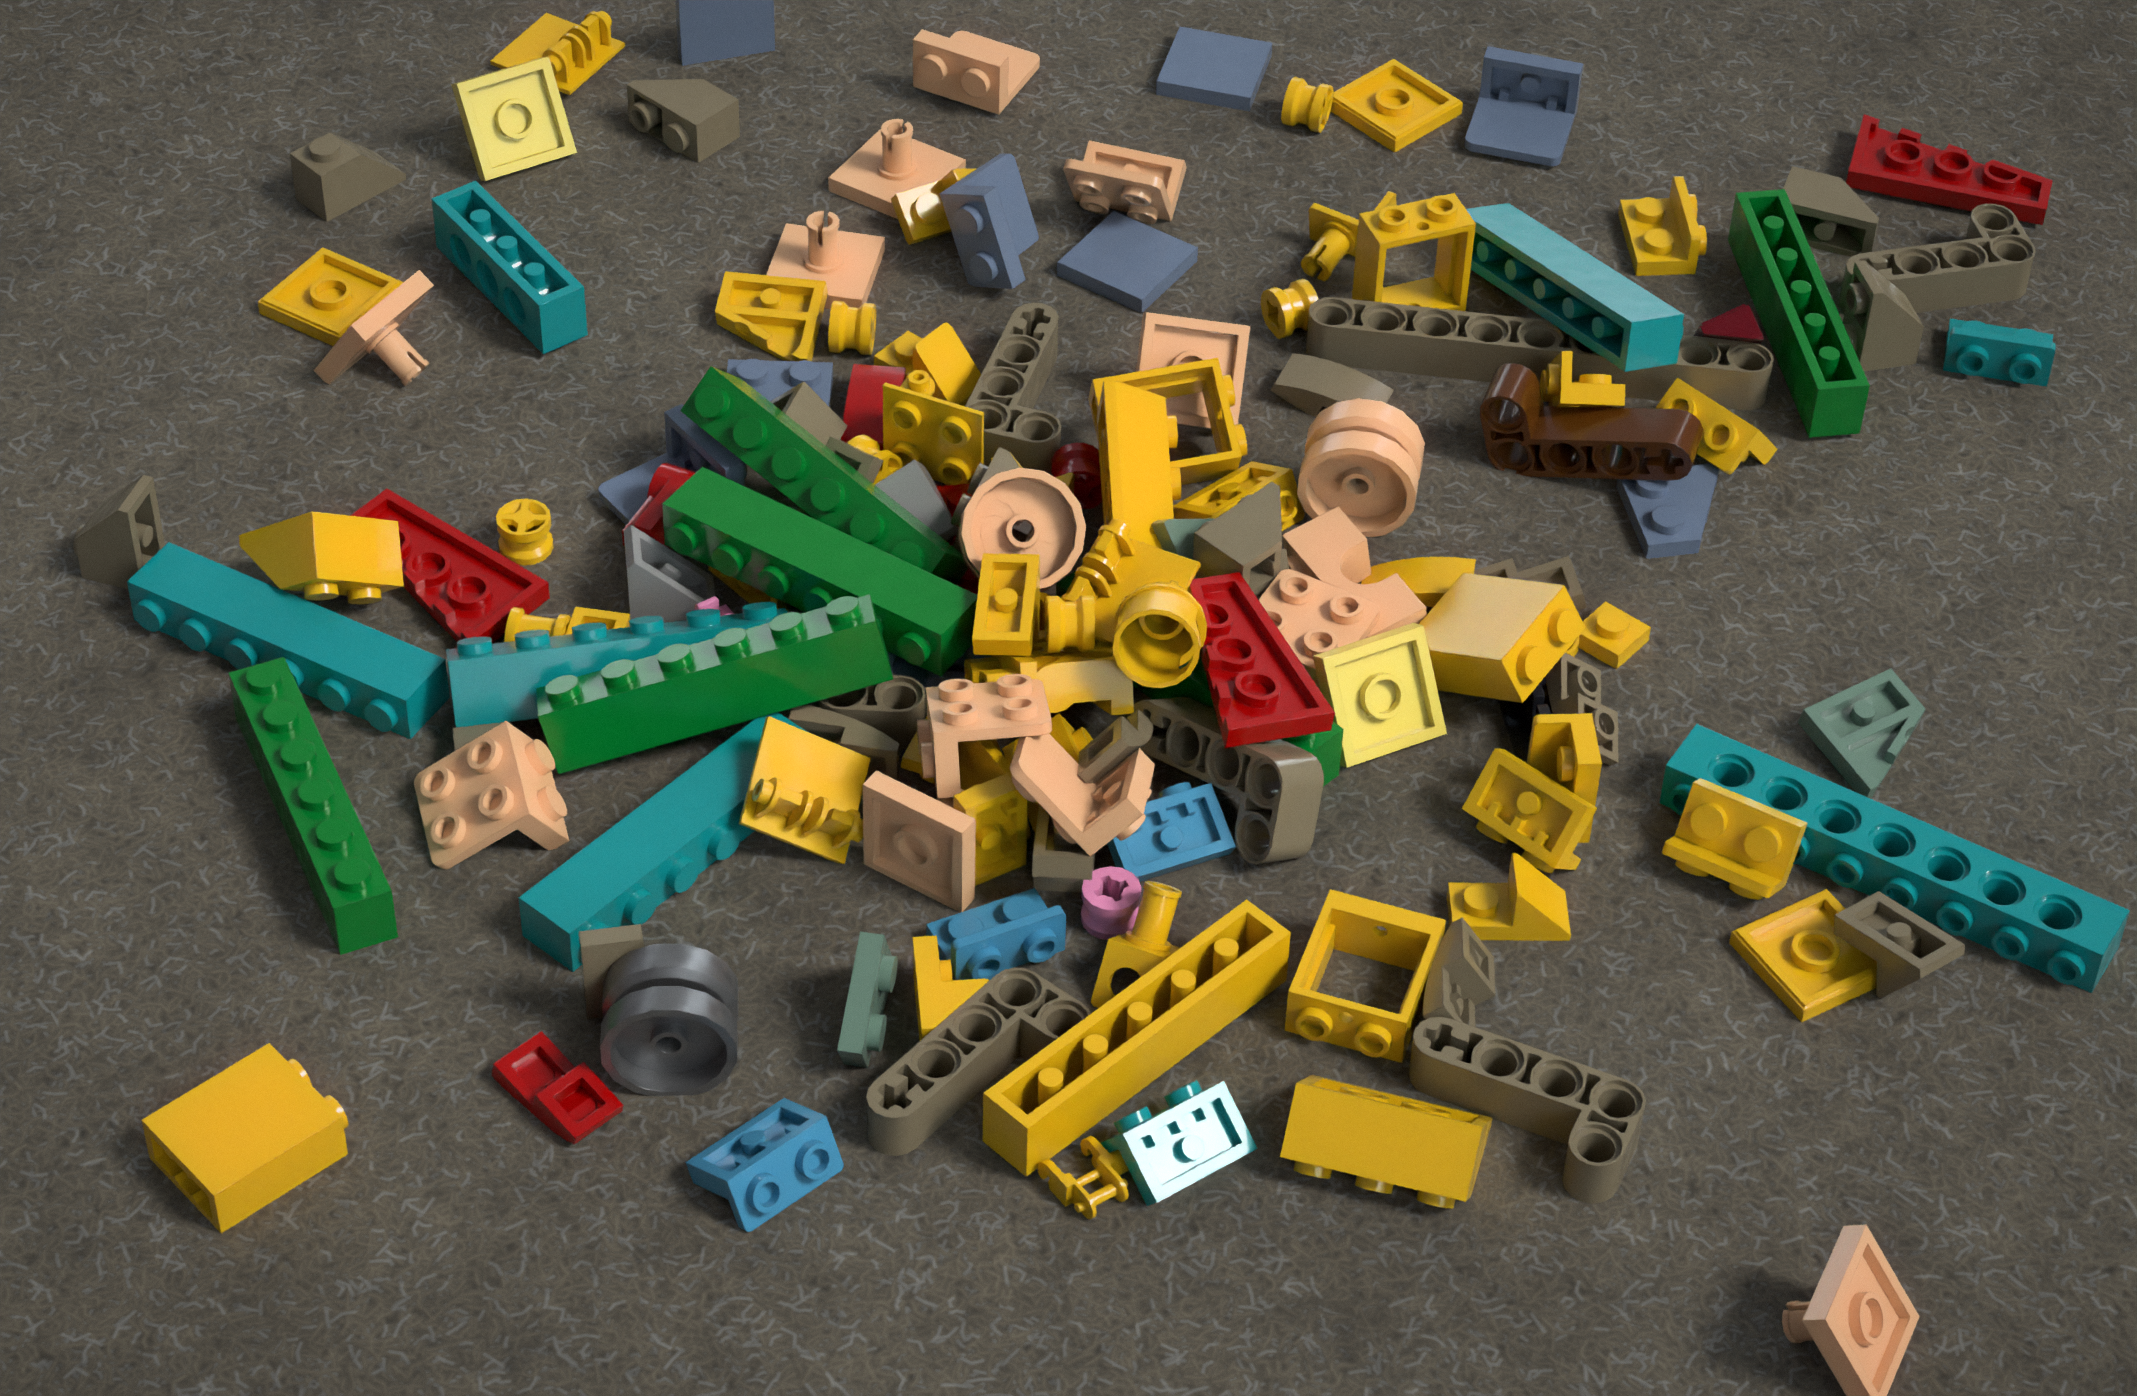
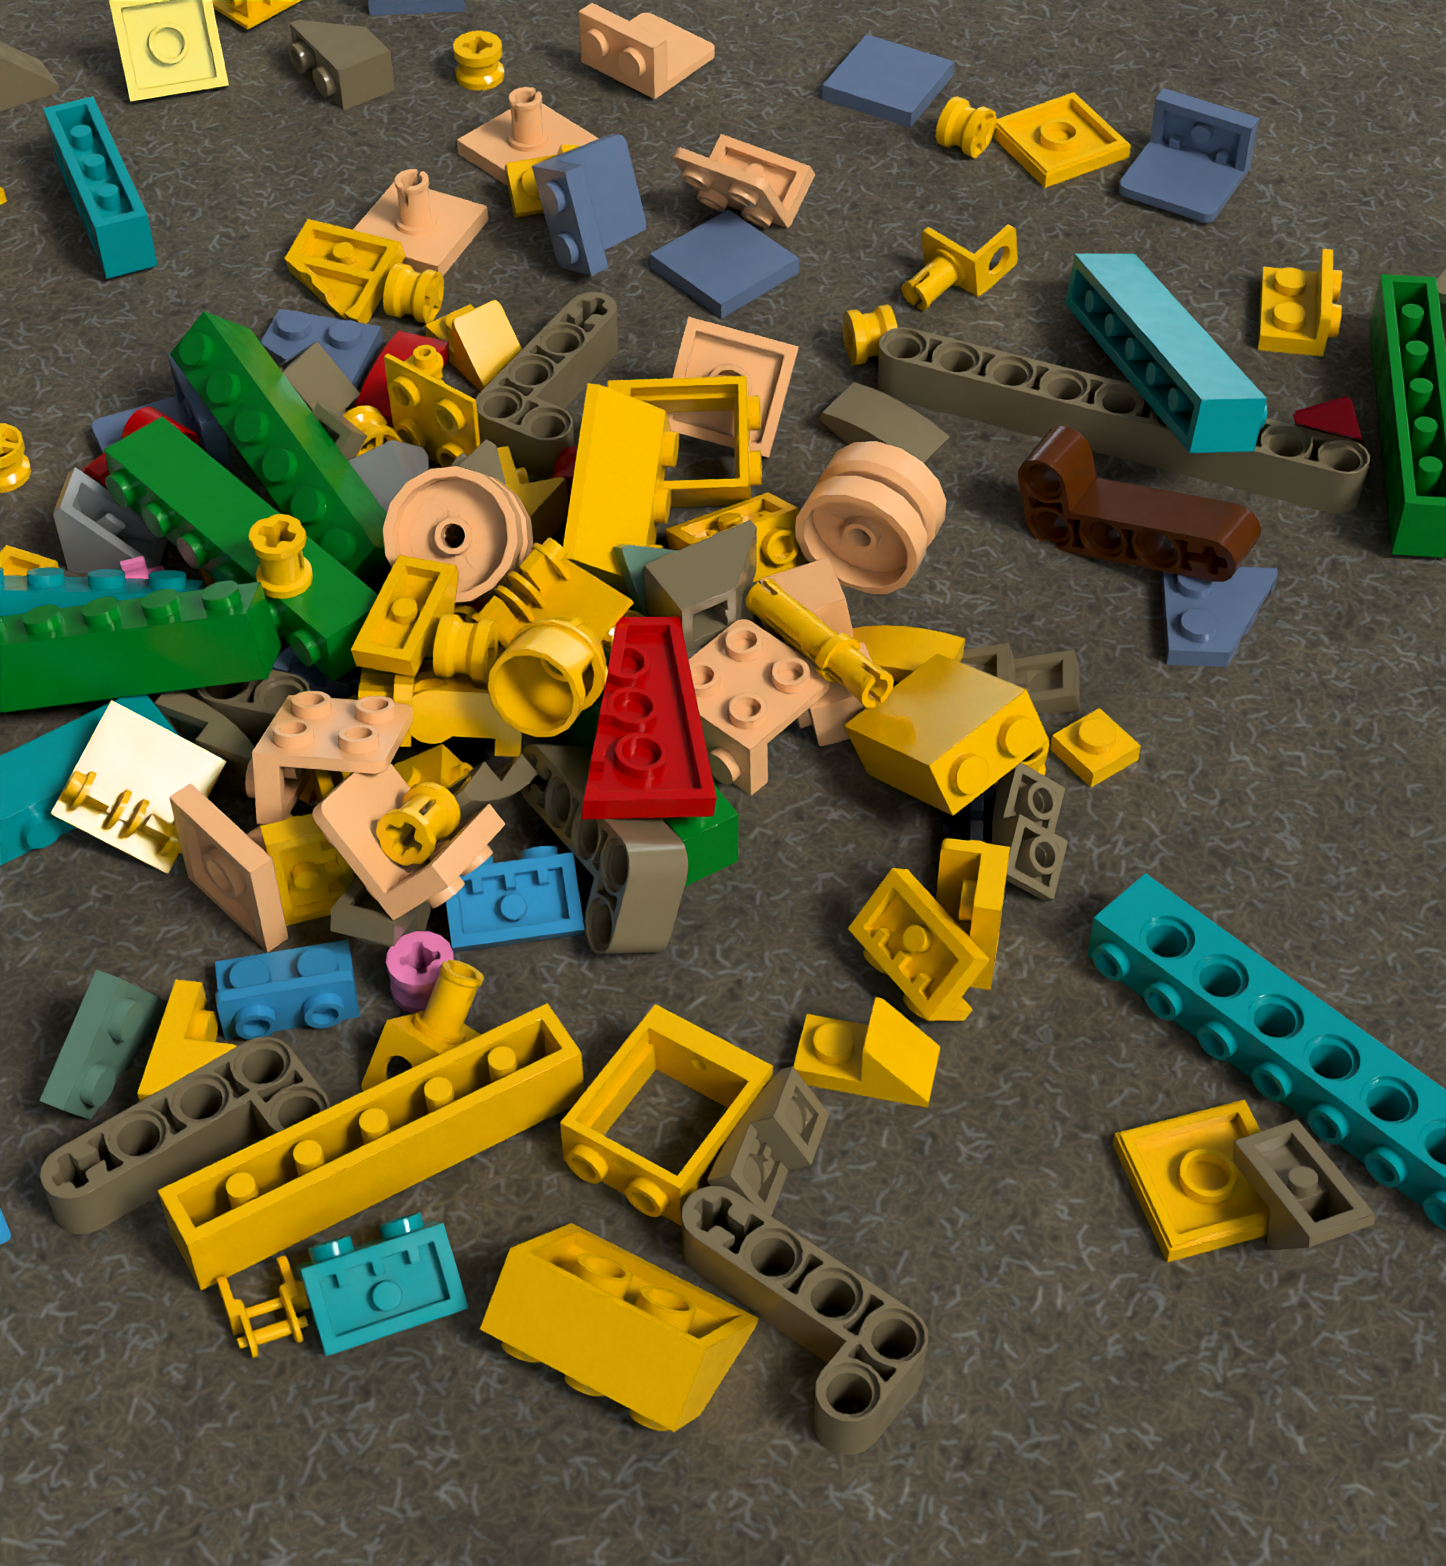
camera: 15 degrees right, 5 degrees up
light yellow tile [1313,623,1447,768] -> none
yellow window [1352,193,1476,311] -> none
yellow bracket [1540,351,1625,408] -> none
yellow bracket [1656,377,1777,475] -> none
yellow bracket [1662,778,1808,900] -> none
sand green wing [1798,668,1926,798] -> none
none -> yellow bush [248,514,313,599]
none -> yellow bush [376,781,461,866]
none -> yellow wheel [453,31,504,91]
none -> yellow pin [746,578,894,708]

